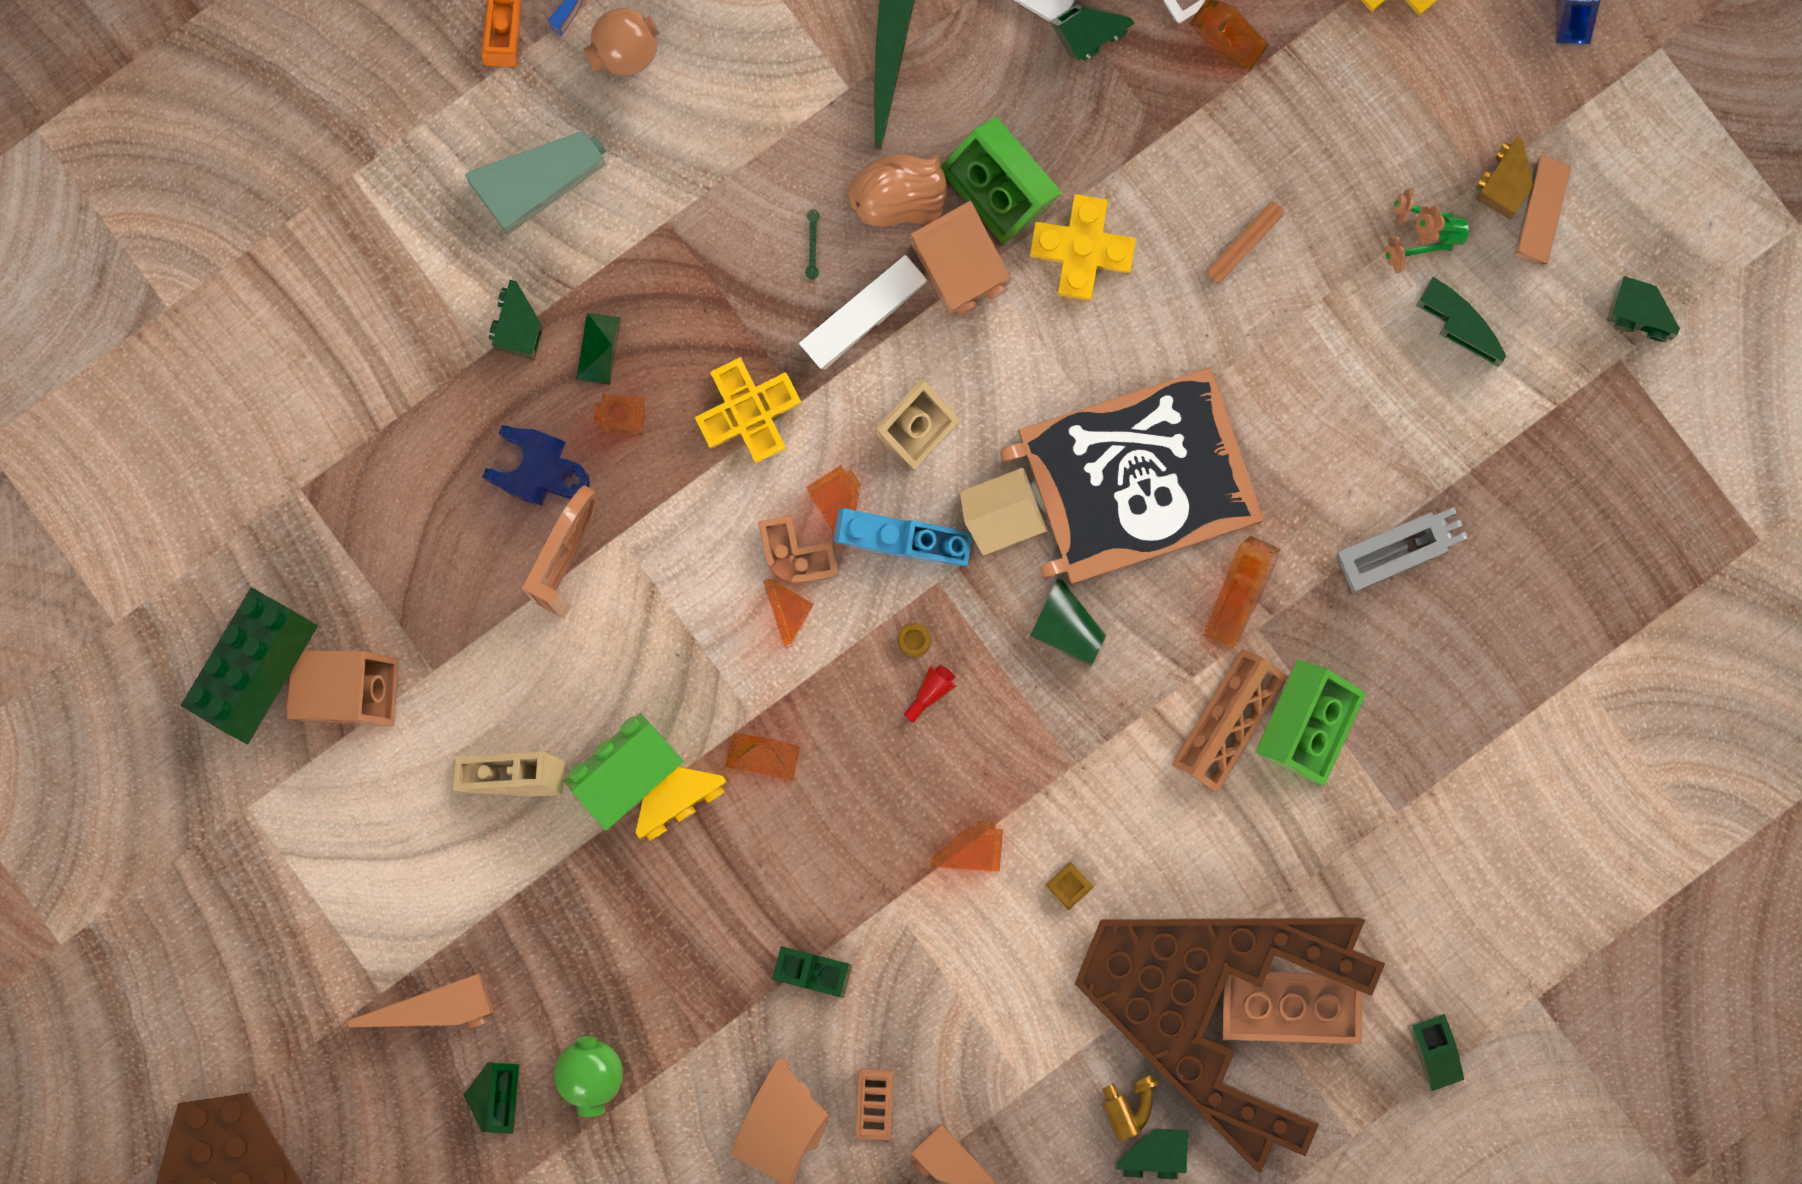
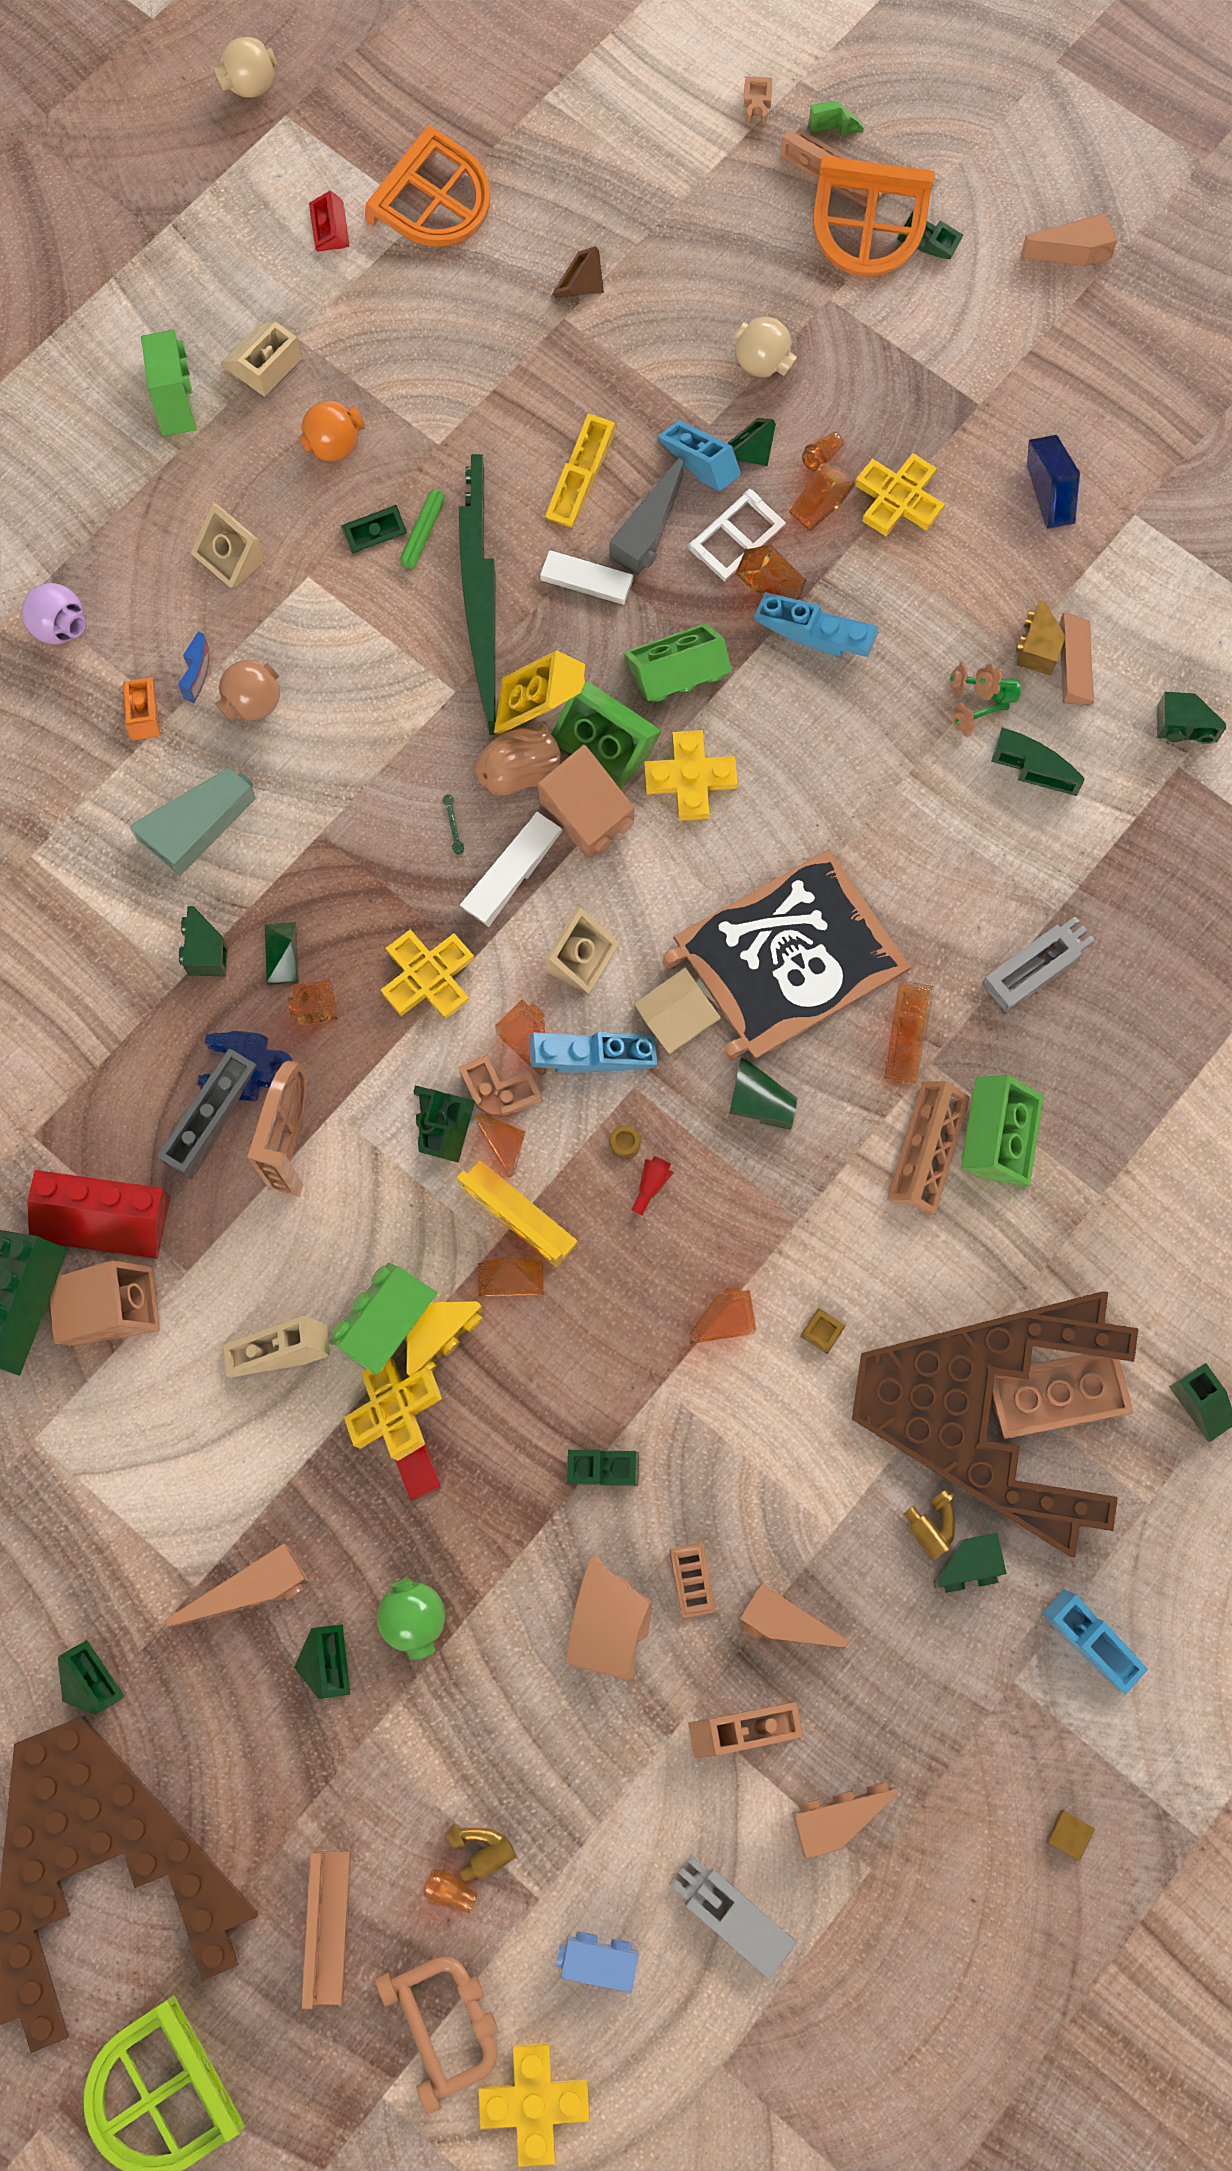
camera: 15 degrees left, 10 degrees down
dark green slope [1050,4,1135,60] -> none
nougat axle [1206,201,1284,284] -> none
none -> red slope [27,1170,171,1259]
none -> dark green slope [58,1640,125,1715]
none -> dark grey slope [157,1048,257,1180]
none -> yellow plate [344,1358,442,1461]
none -> red slope [395,1445,442,1501]
none -> dark green slope [413,1085,475,1163]
none -> yellow fence [457,1160,578,1268]
none -> yellow slope [494,650,586,735]
none -> bright green slope [623,623,732,702]
none -> dark azure slope [754,592,879,657]

